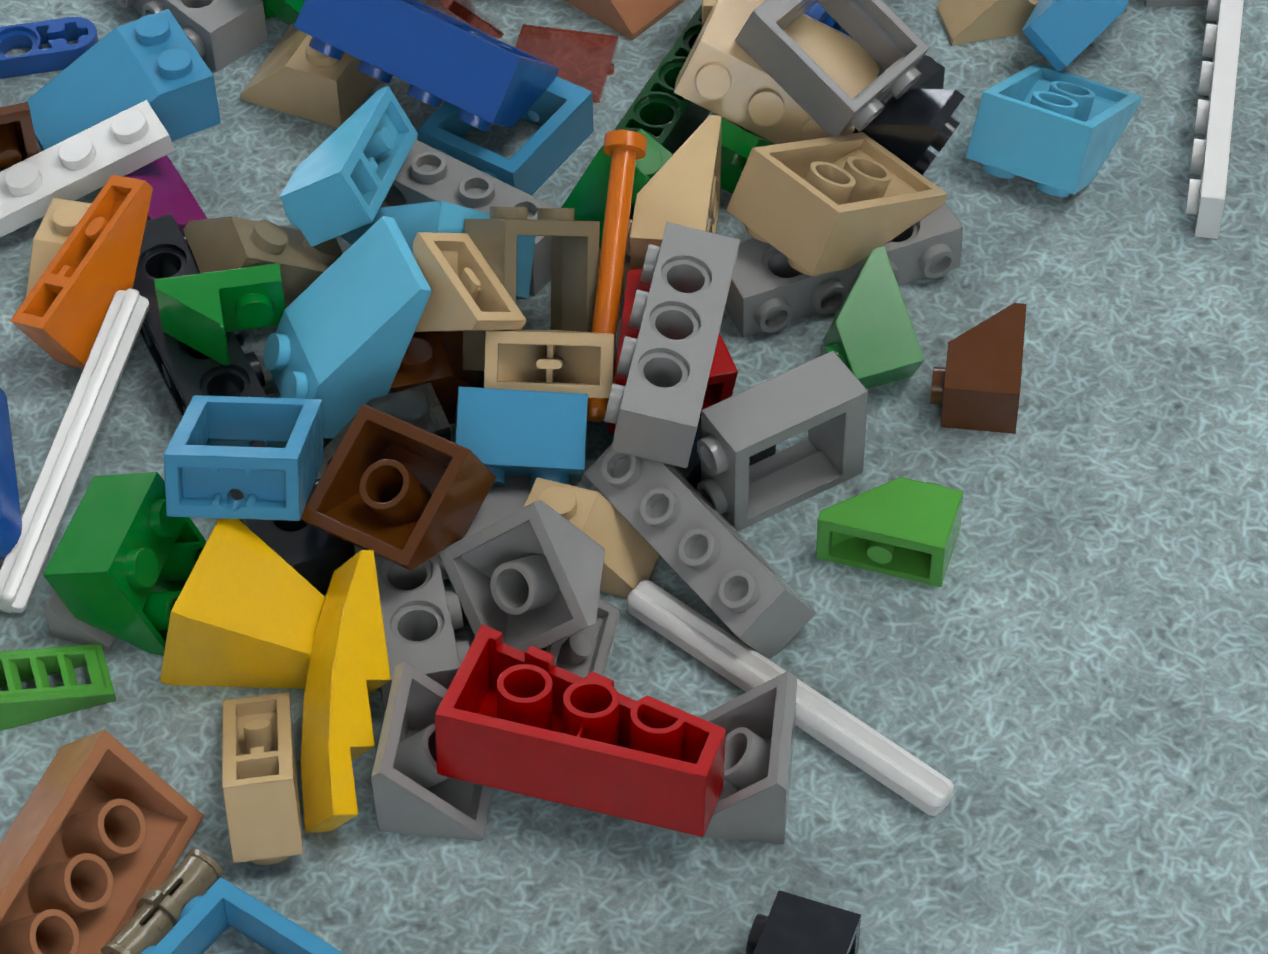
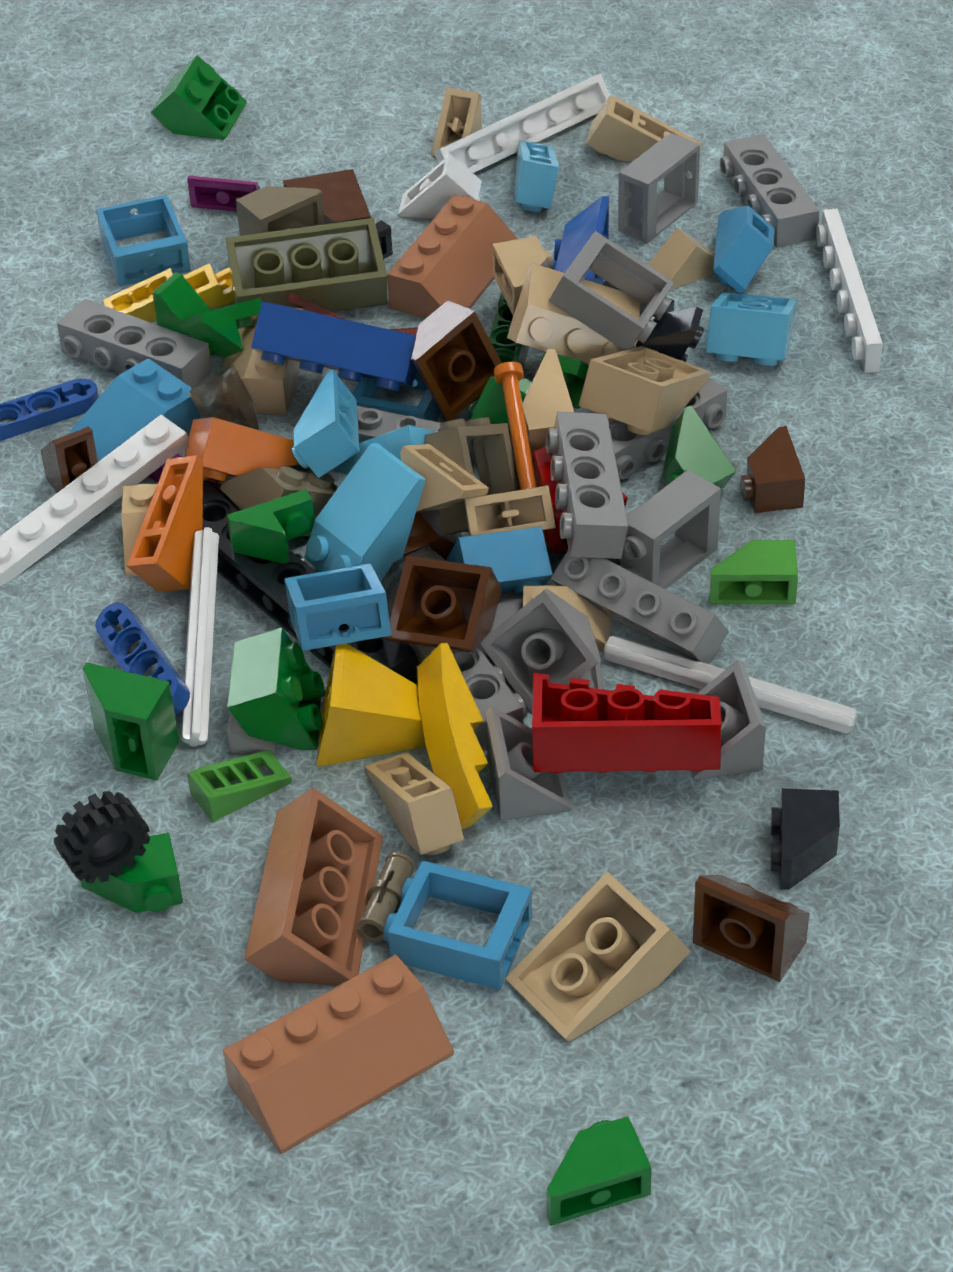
camera: 15 degrees left, 5 degrees down
none -> orange slope [184,417,299,483]
none -> clear smoke slope [188,365,259,430]
none -> reddish brown slope [411,300,501,421]

